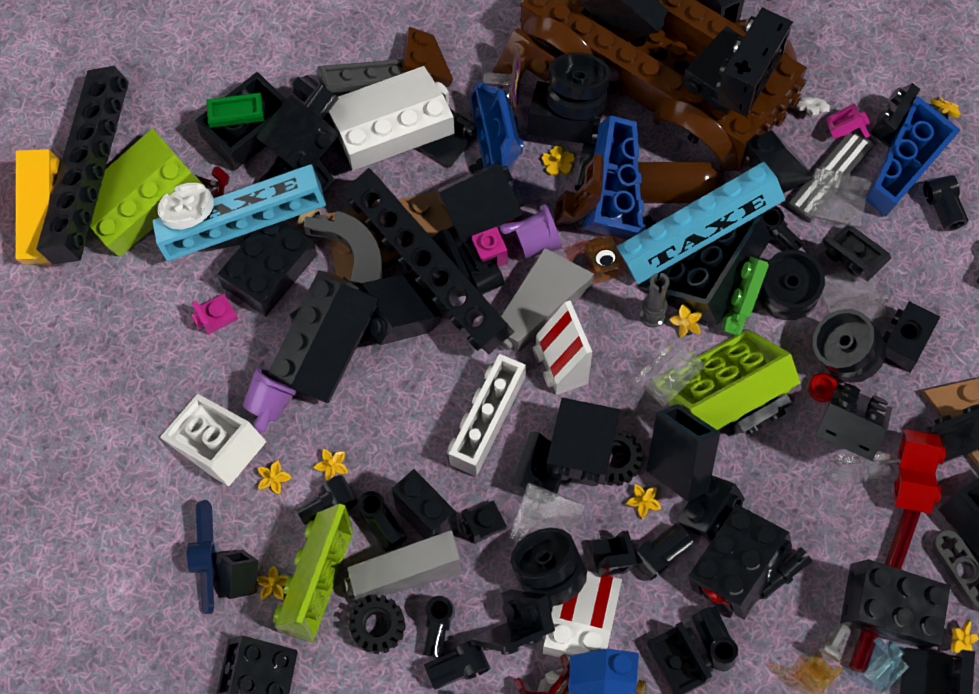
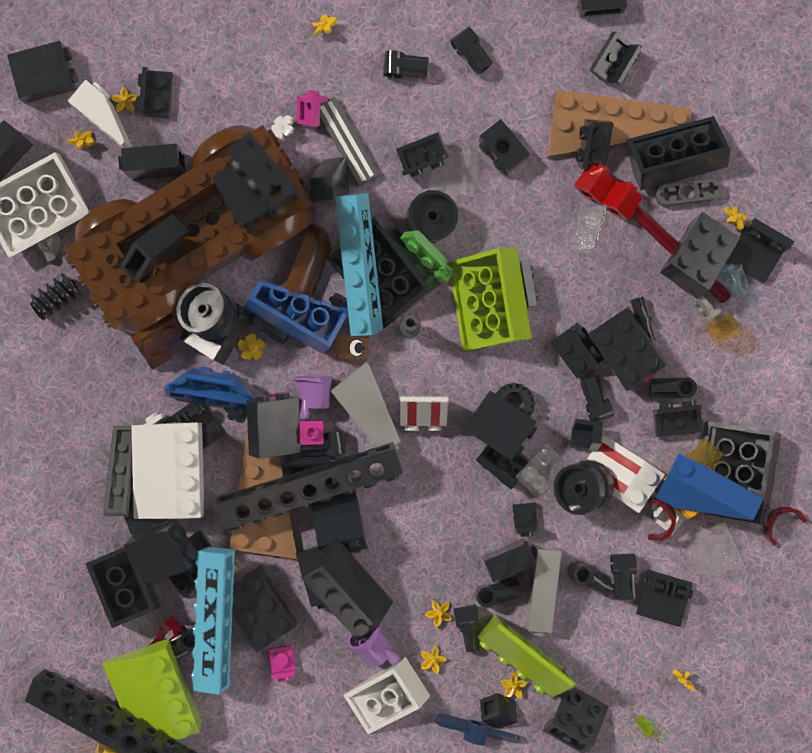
camera: 70 degrees left, 20 degrees up
white tile [157,183,214,230] -> none
green tile [206,93,264,128] -> none
black piece [293,75,339,118] -> none
dark grey arch [304,211,382,288] -> none
black tyre [349,595,405,654] -> none
reddish brown wing [401,27,453,87] -> none
white brick [447,354,526,477] -> none
black bracket [470,589,555,655] -> none
clear shield [483,46,520,111] -> none
reddish brown slope [554,154,604,227] -> none
yellow plant [625,484,661,519] -> none
clear bracket [630,341,705,407] -> none
black brick [646,404,720,501] -> none
yellow plant [669,304,702,337] -> none
black pin [758,206,805,250] -> none
clear hinge [805,167,871,228] -> none
red tile [808,373,838,403] -> none
black wheel [812,309,886,383] -> none
black piece [815,383,892,461] -> none
blue wedge [864,96,960,217] -> none
black bracket [870,83,921,148] -> none

